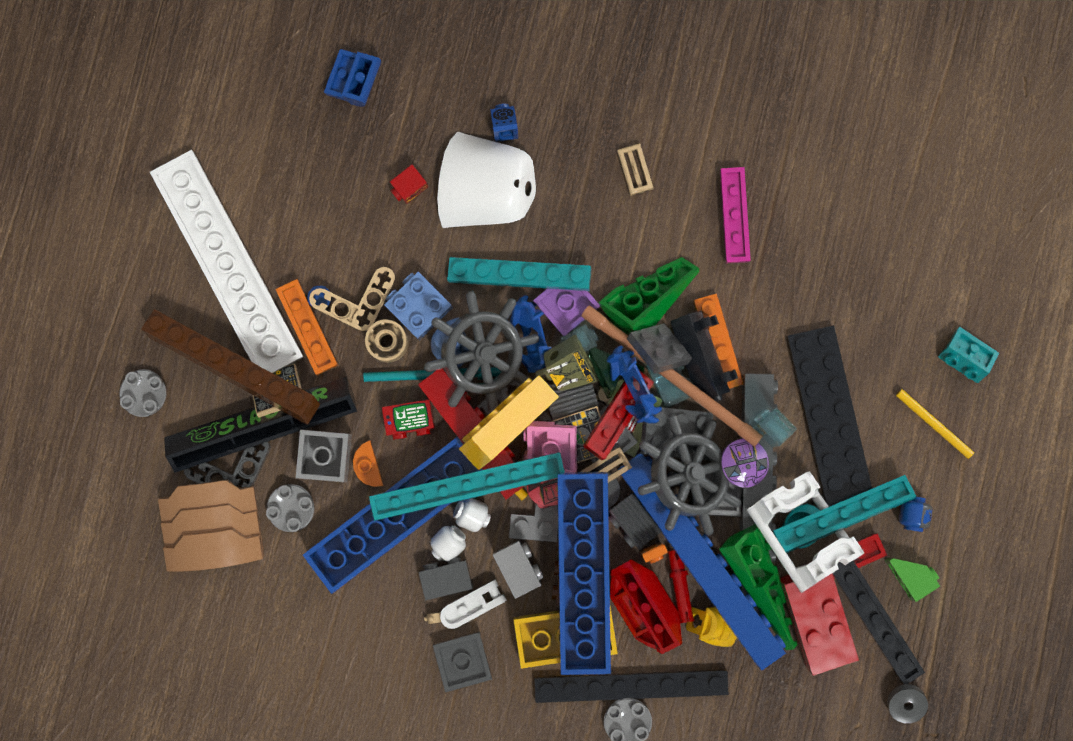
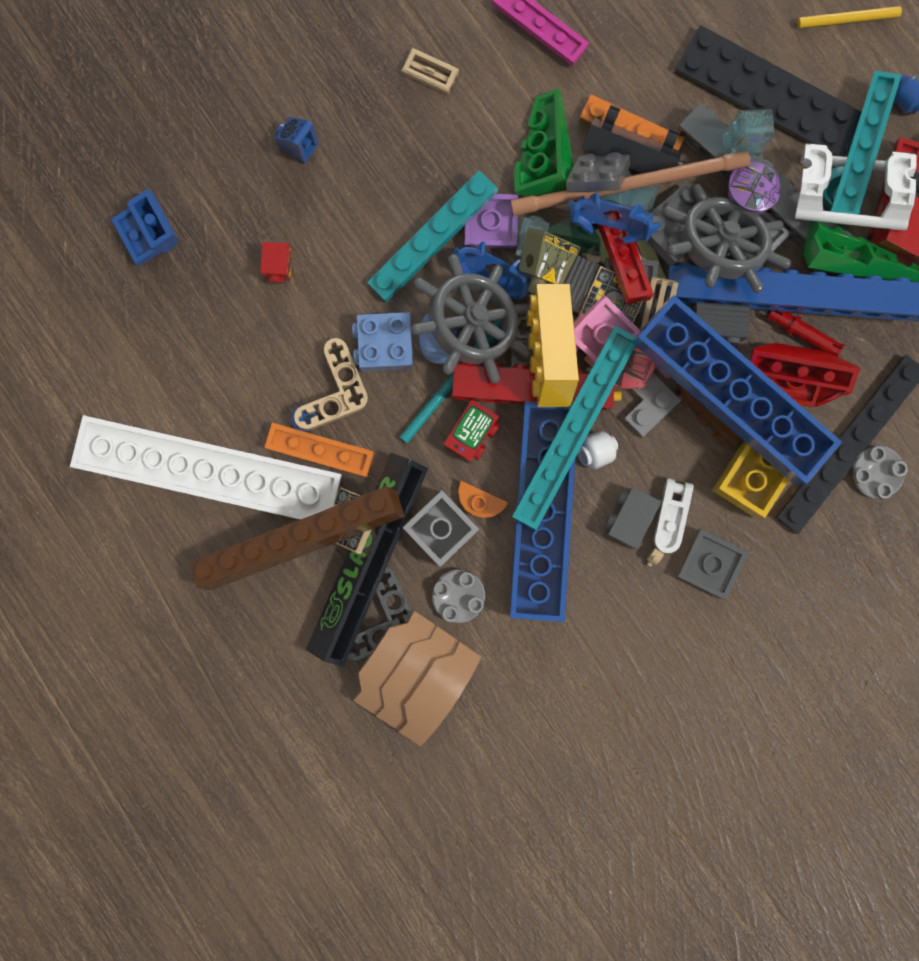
camera: 55 degrees left, 0 degrees up
light grey dish [120,369,166,417] -> none
tan piece [365,320,408,363] -> none
white head [430,526,466,561] -> none
white piece [437,132,536,228] -> none
light grey brick [493,539,543,599] -> none
orange plate [639,542,668,564] -> none
yellow piece [686,607,737,647] -> none

